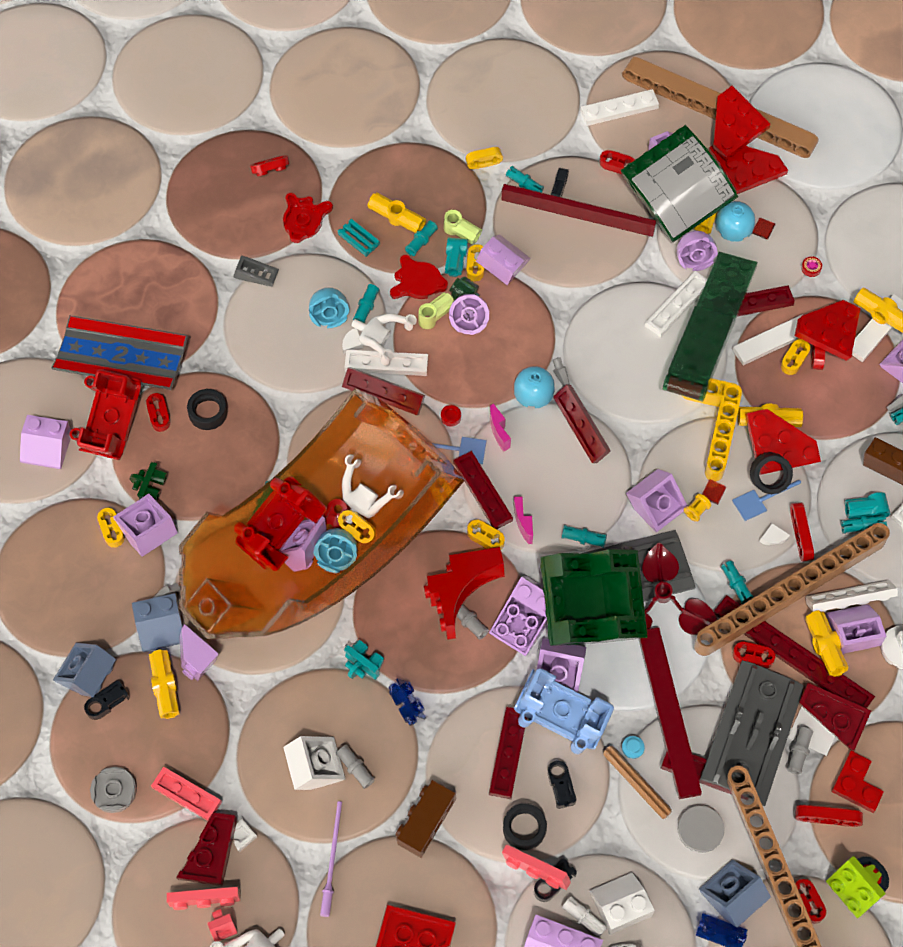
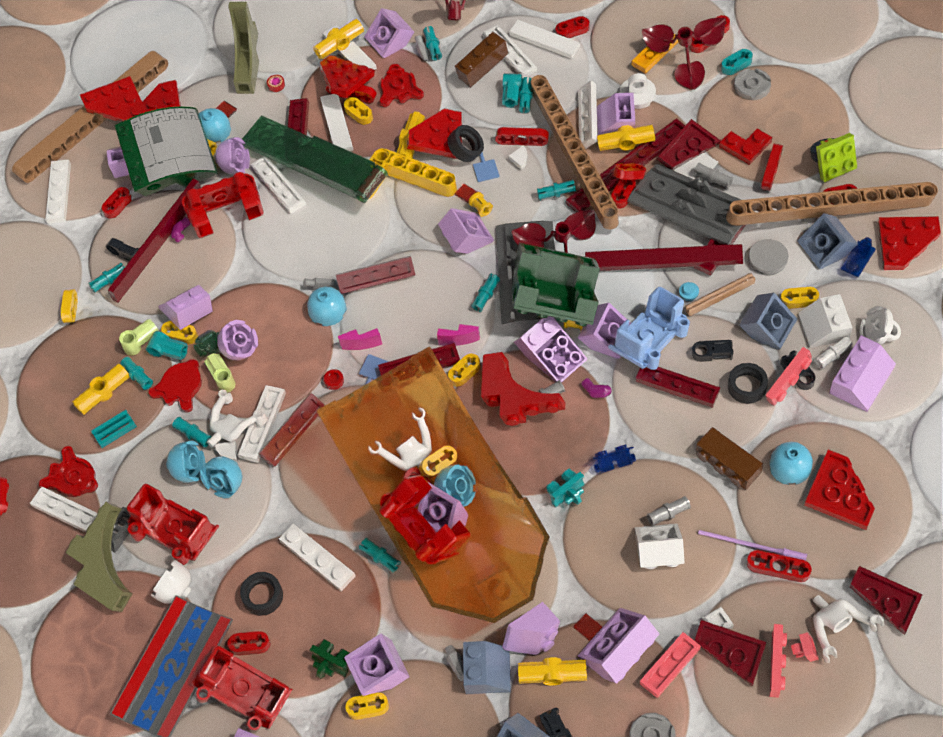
camera: 70 degrees left, 5 degrees down
none -> white plate [30,487,97,532]
none -> olive arch [66,502,133,612]
none -> red container [127,484,219,565]
none -> white cylinder [151,560,192,604]
none -> magenta arm [171,217,191,242]
none -> red container [182,172,264,238]
none -> medium azure cylinder [200,456,243,498]
none -> olive arch [228,2,259,94]
none -> white plate [279,524,355,591]
none -> red tile [379,64,424,107]
none -> clear red piece [573,613,603,641]
none -> lavender slope [578,608,659,684]
none -> magenta arm [581,378,612,398]
none -> red beam [613,163,647,180]
none -> sand blue slope [740,292,797,350]
none -> red beam [747,550,812,582]
none -> medium azure cylinder [769,441,813,485]
none -> yellow beam [780,287,819,309]

